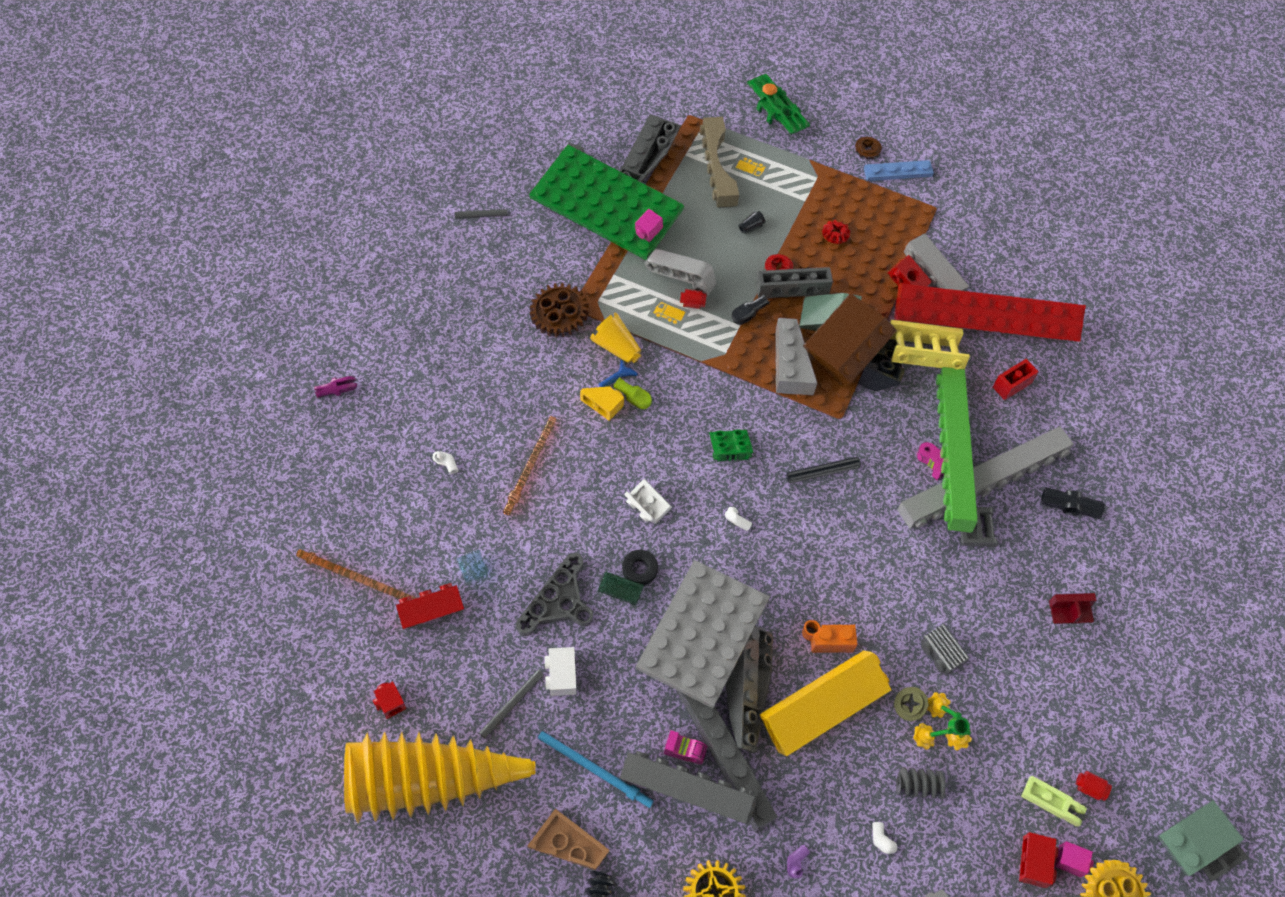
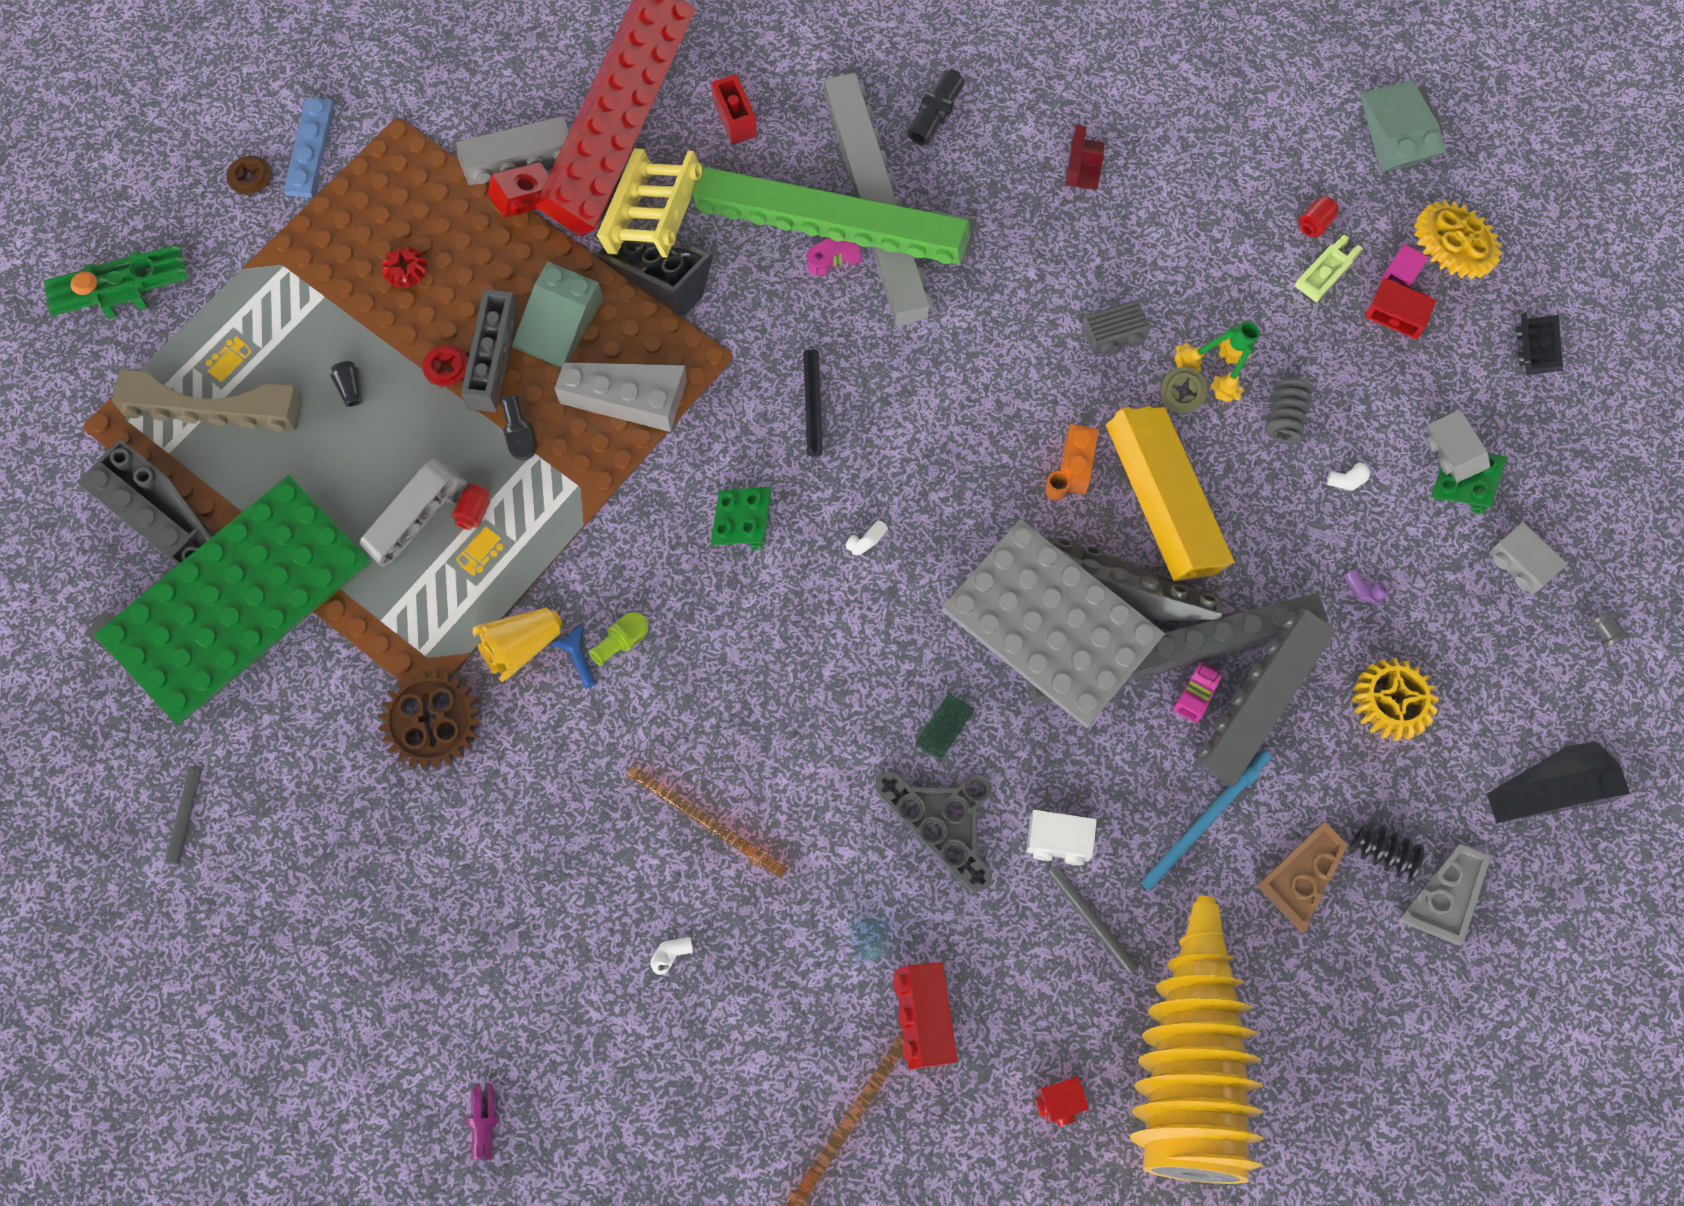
camera: 75 degrees left, 10 degrees up
yellow slope [580,386,624,421] -> none
black tyre [622,549,658,586] -> none
white bracket [624,479,672,524] -> none
dark pink brick [635,209,663,242] -> none
reddish brown slope [803,294,897,386] -> none

